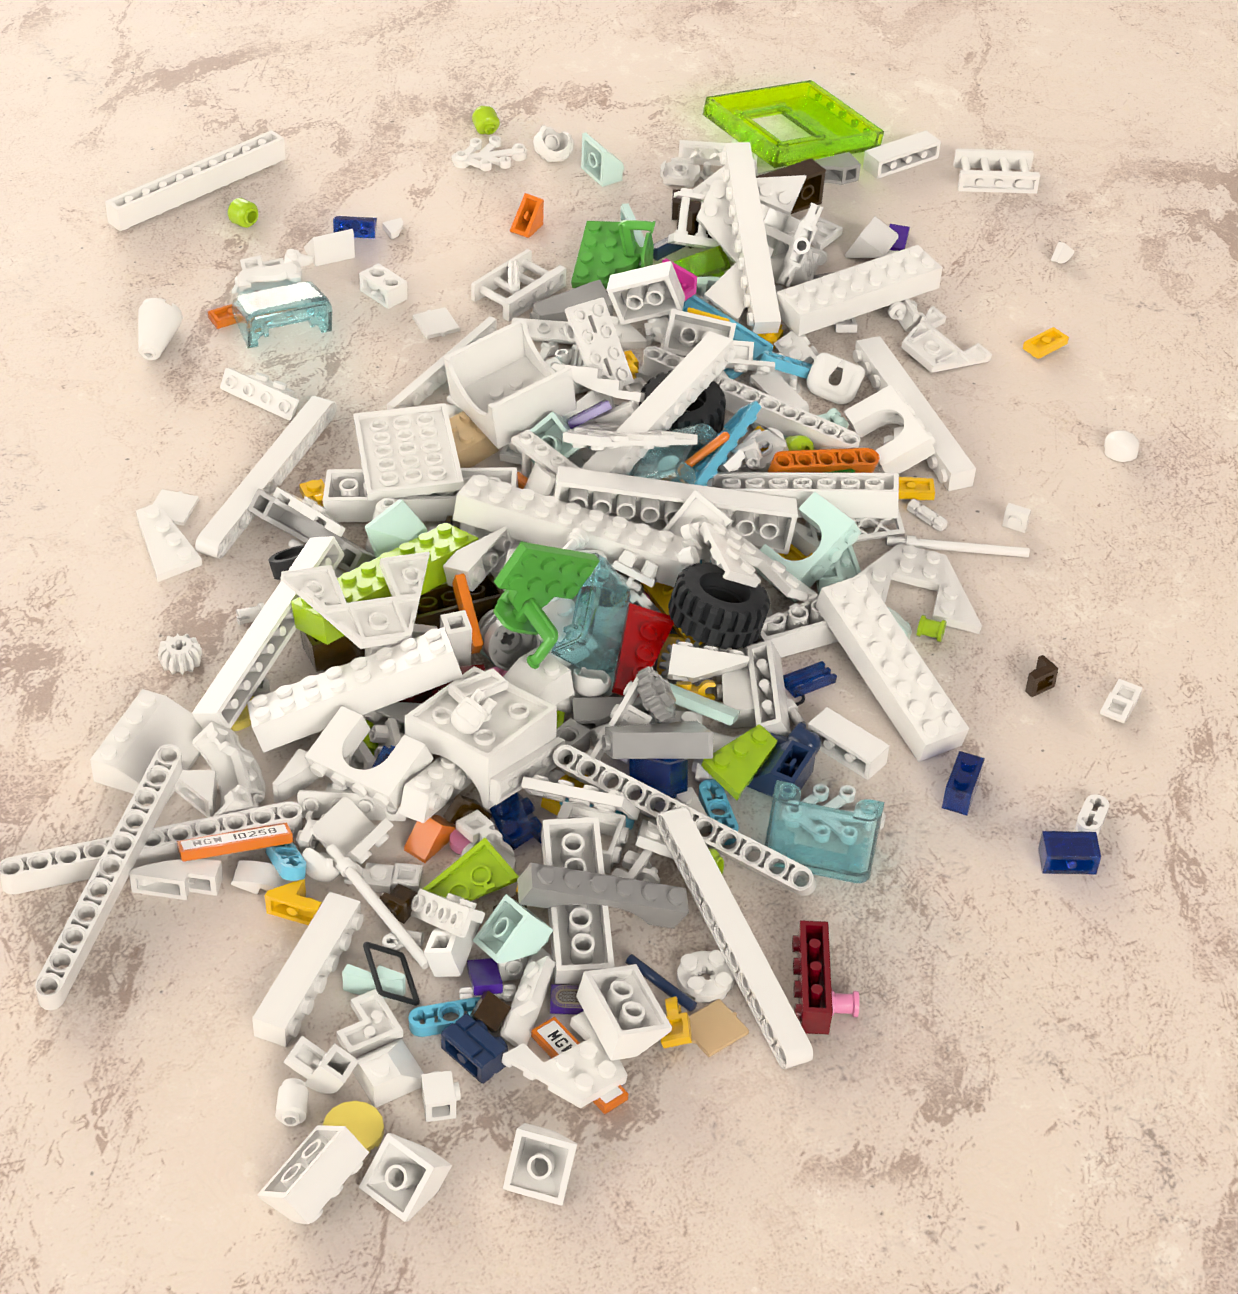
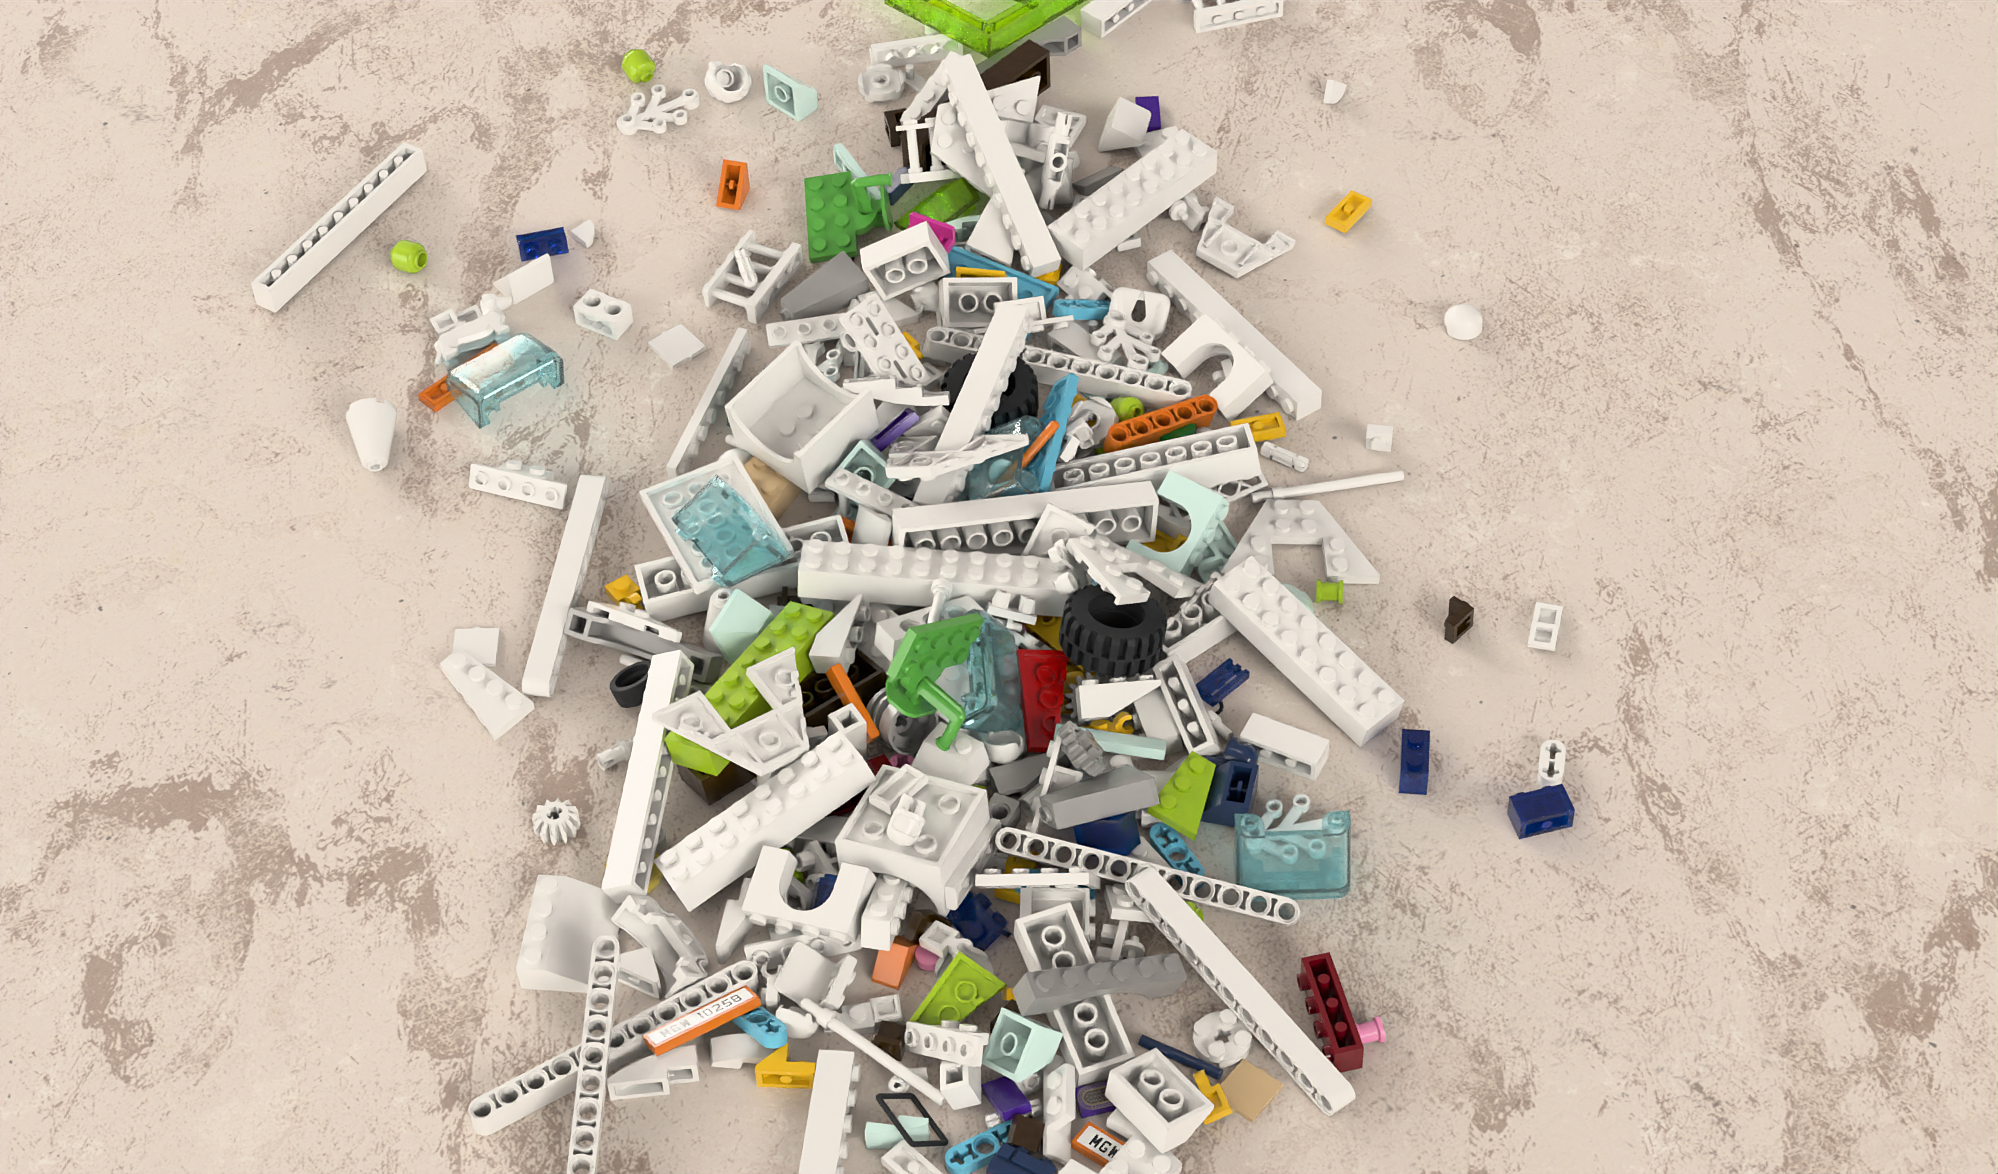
camera: 10 degrees left, 5 degrees up
none -> clear light blue windscreen [671,474,791,588]
none -> white plant [1090,310,1161,371]

